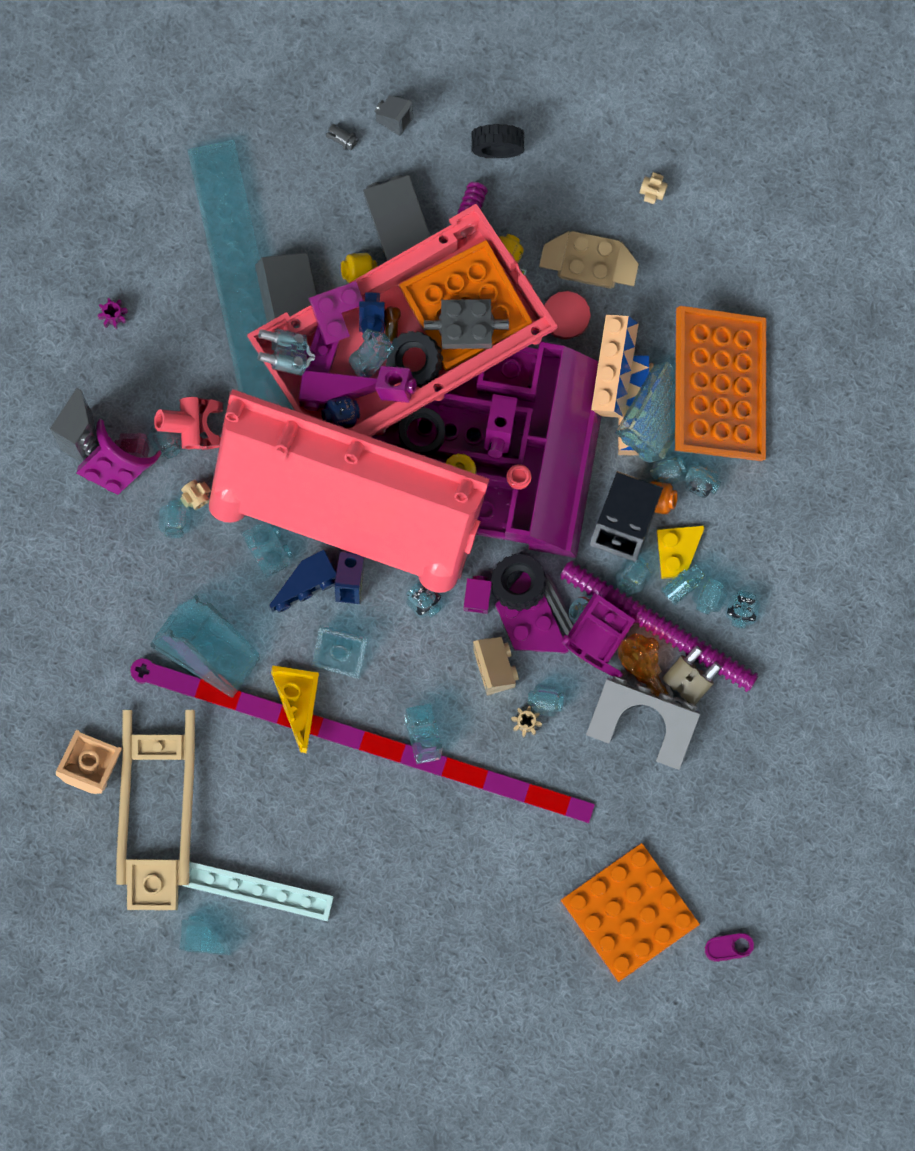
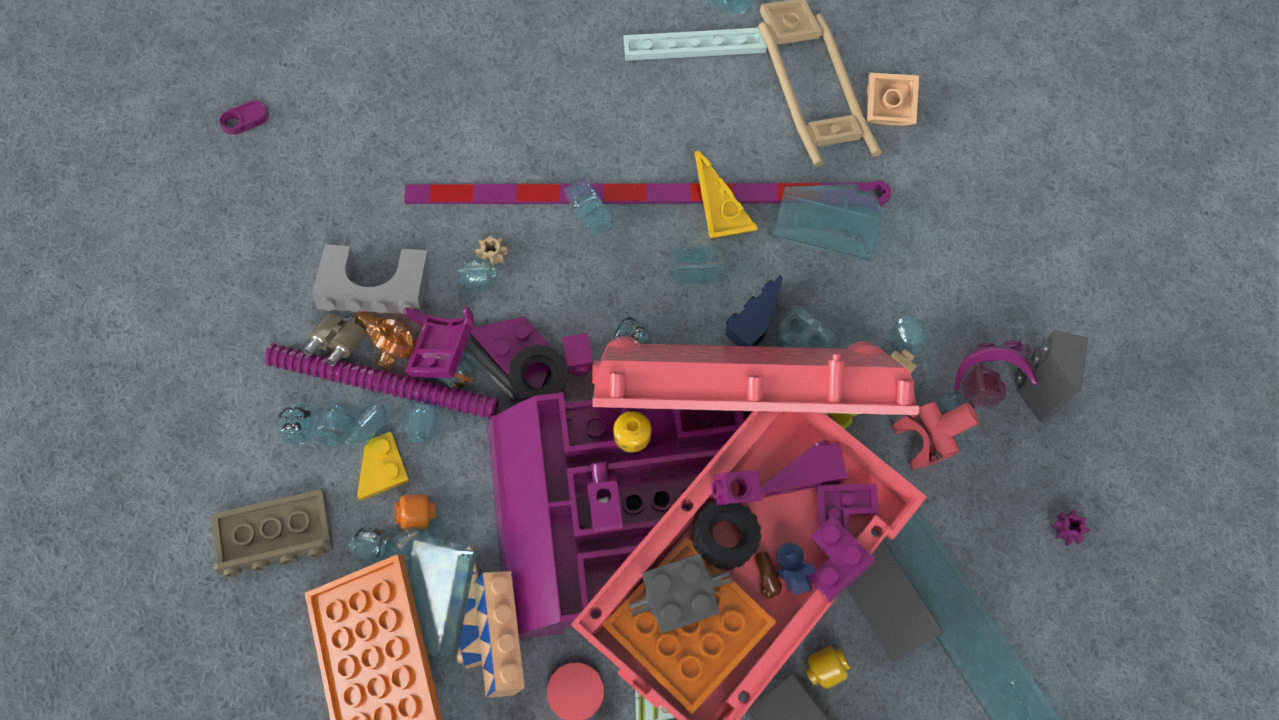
camera: 160 degrees right, 10 degrees down
clear light blue piece [258,328,315,376] -> none
dark blue head [321,396,360,429] -> none
dark blue torso [335,551,365,604] -> none
clear light blue leg [349,329,394,378] -> none
black tyre [398,407,445,456] -> none
tan slope [473,637,519,696] -> none
coral plate [507,464,531,490] -> none
orange plate [560,843,700,983] -> none
black slope [590,471,663,562] -> none
none -> dark tan bracket [211,489,333,577]

